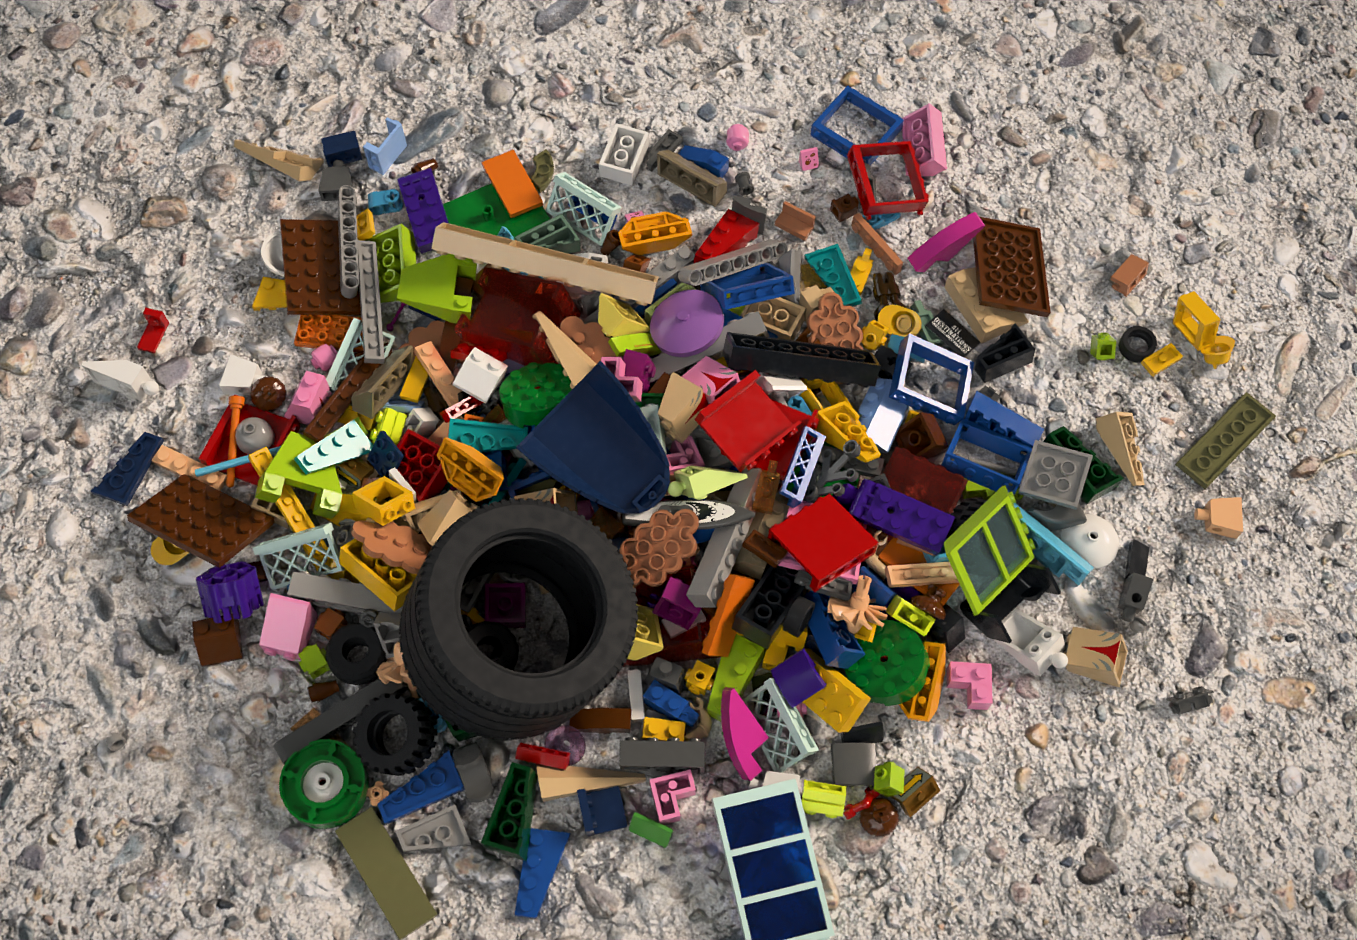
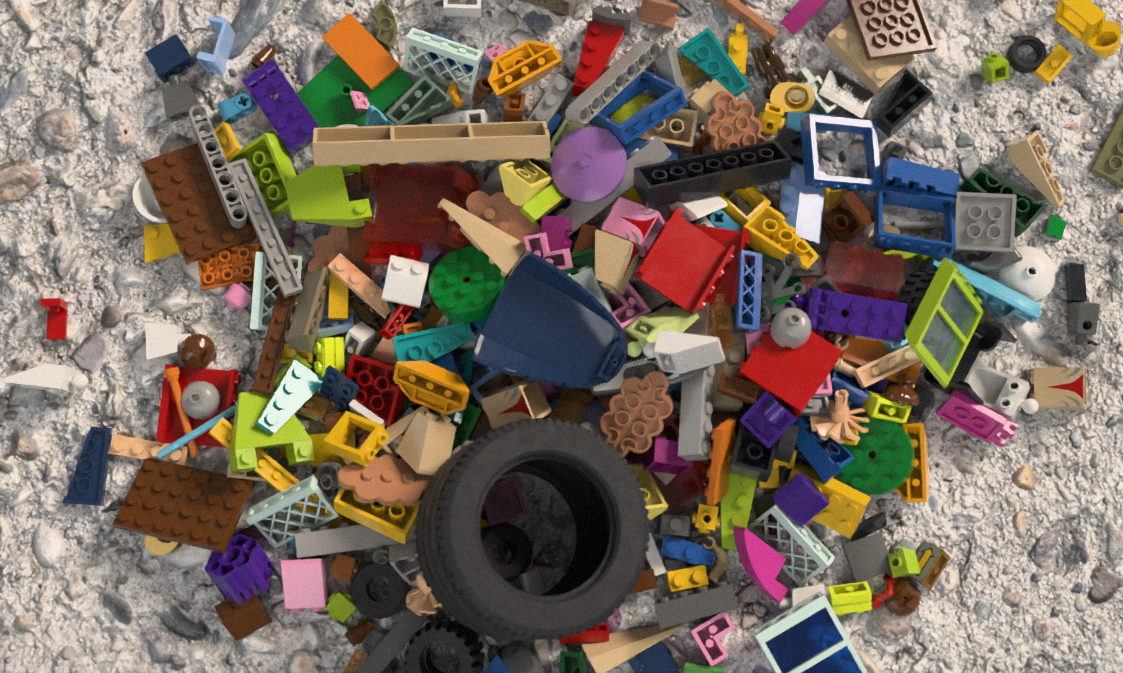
camera: 15 degrees left, 15 degrees up
tan wedge [234,140,324,181] -> none
bright pink slope [284,371,333,425] -> none
bright pink brick [946,661,993,710] -> none
none -> bright pink slope [350,91,370,114]
none -> light orange tile [447,81,462,108]
none -> white slope [643,330,725,374]
none -> dark purple plate [740,391,798,448]
none -> light grey cylinder [770,308,811,349]
none -> dark pink tile [936,391,1018,447]
none -> green slope [1043,214,1067,240]

